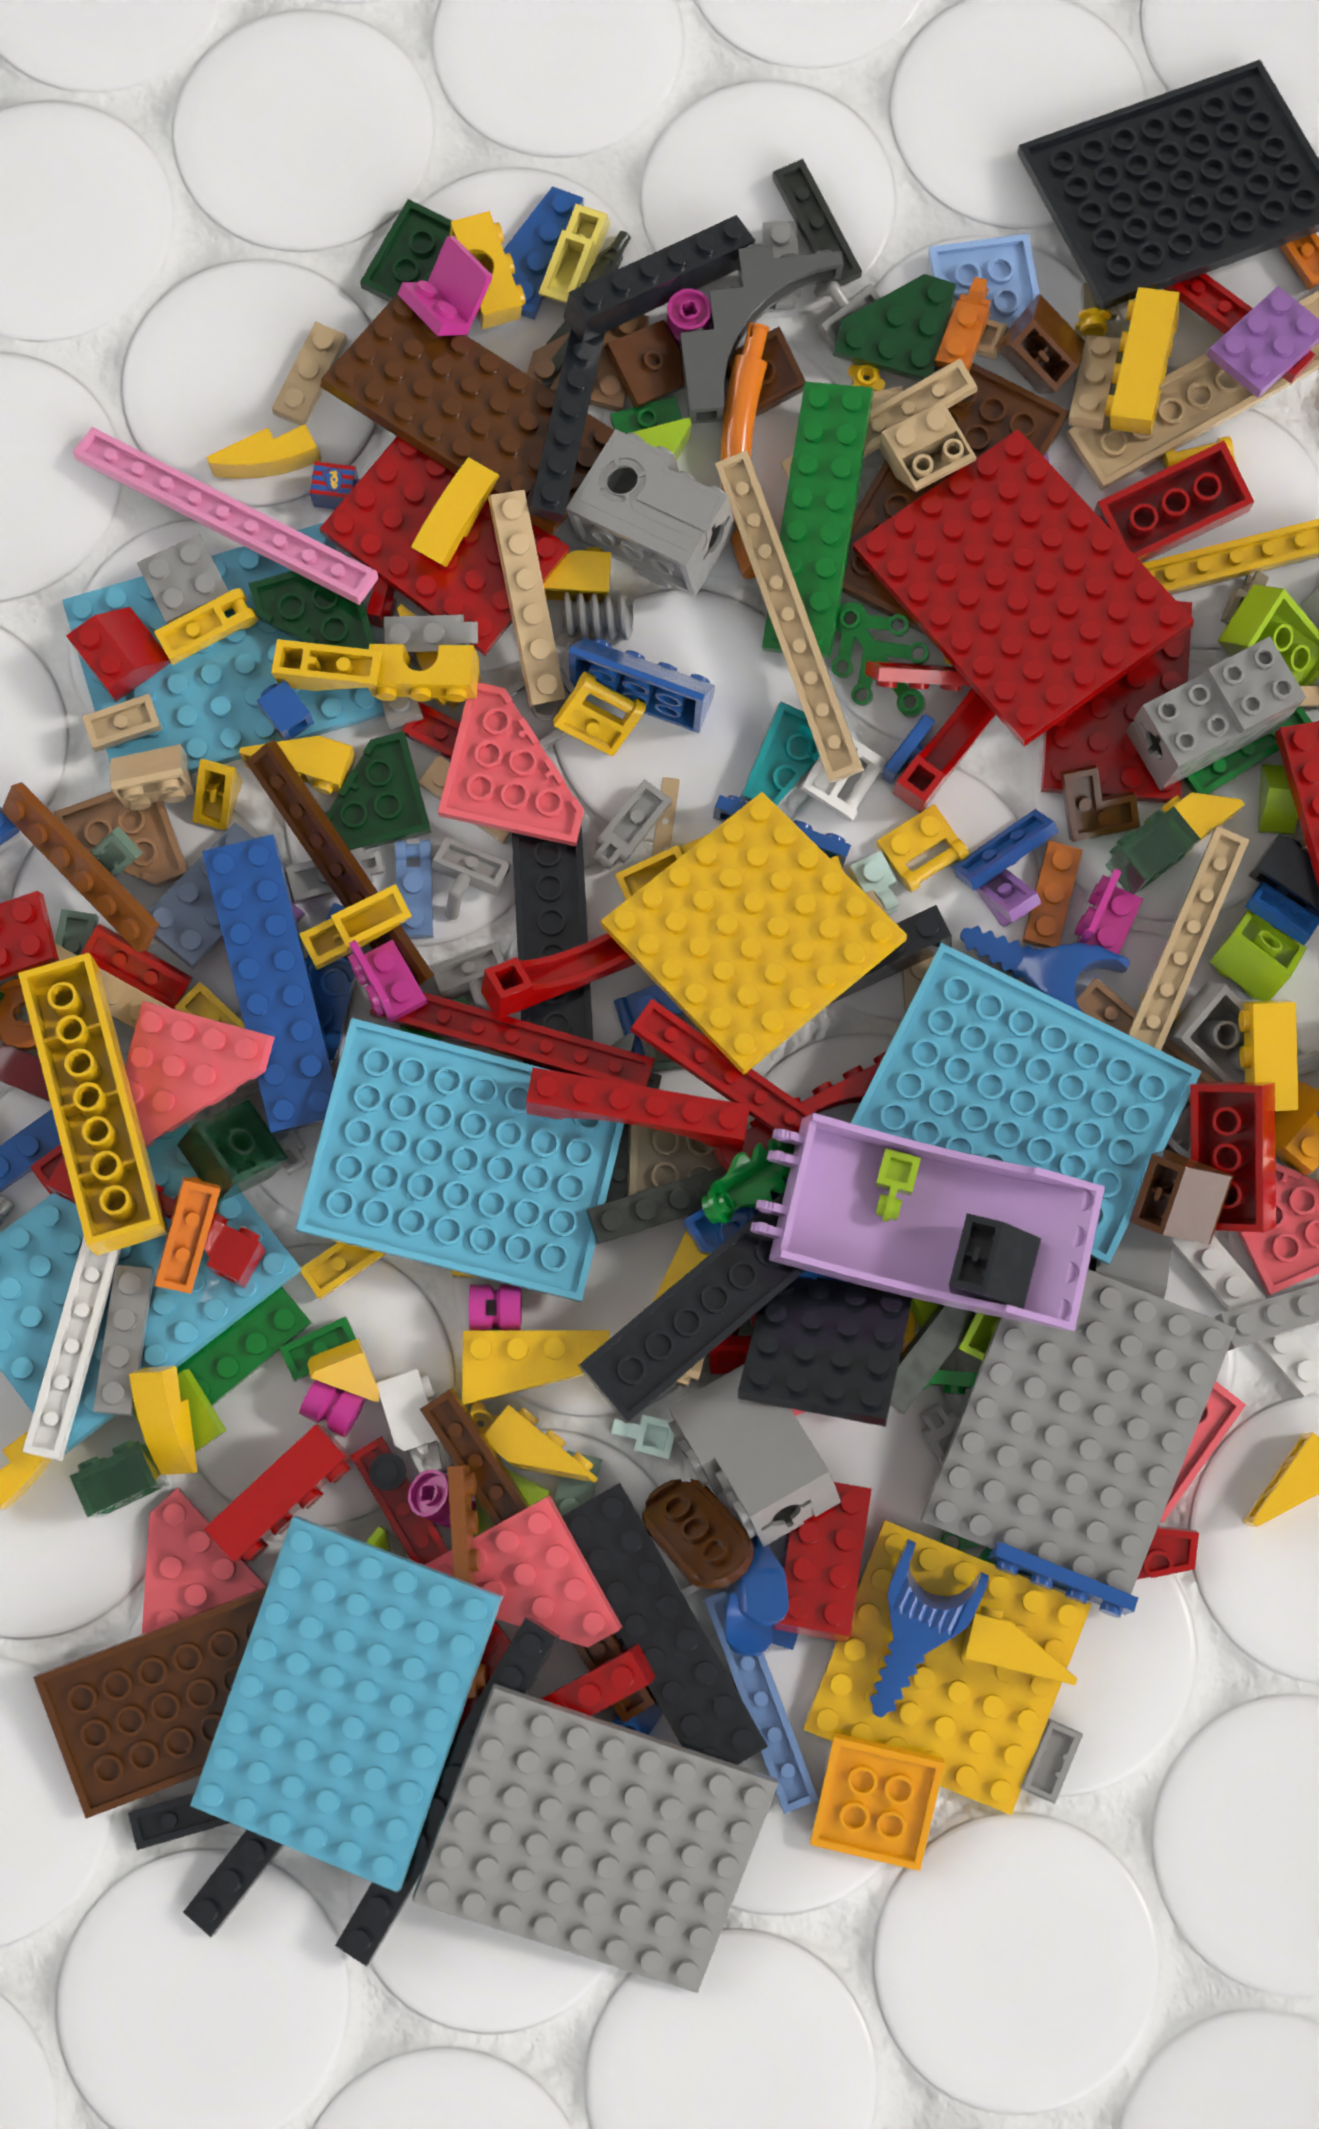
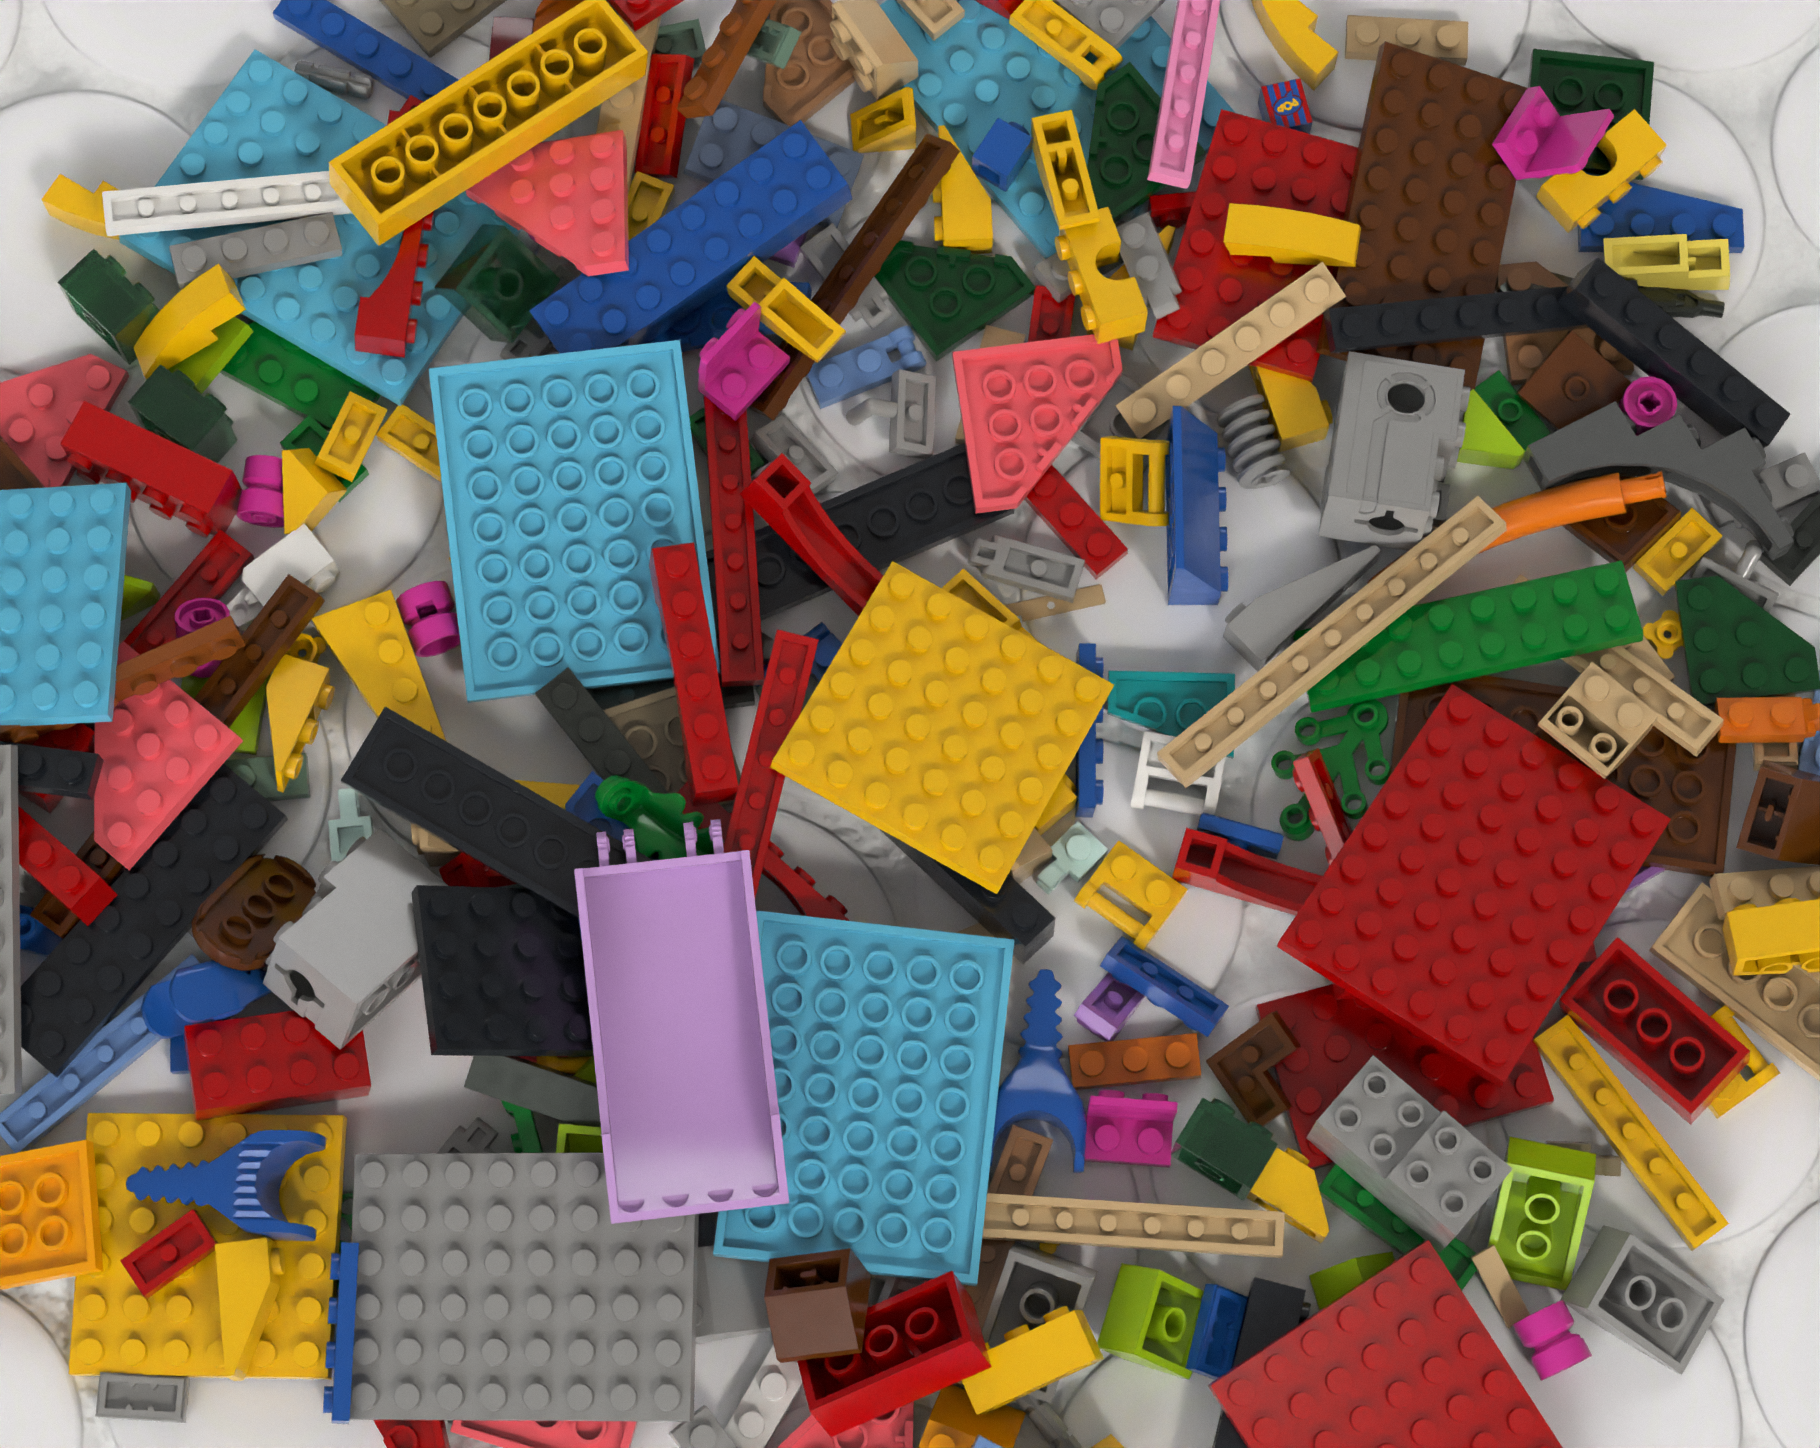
camera: 75 degrees right, 5 degrees down
orange piece [154,1177,221,1294] -> none
black plate [369,1453,406,1491] -> none
lime plate [875,1148,921,1223] -> none
black slope [949,1213,1041,1309] -> none
none -> red plate [120,1209,219,1298]
none -> clear green brick [128,364,238,463]
none -> yellow plate [314,391,388,482]
none -> red plate [1024,464,1128,580]
none -> light grey slope [1223,545,1381,672]
none -> yellow plate [1633,508,1723,596]

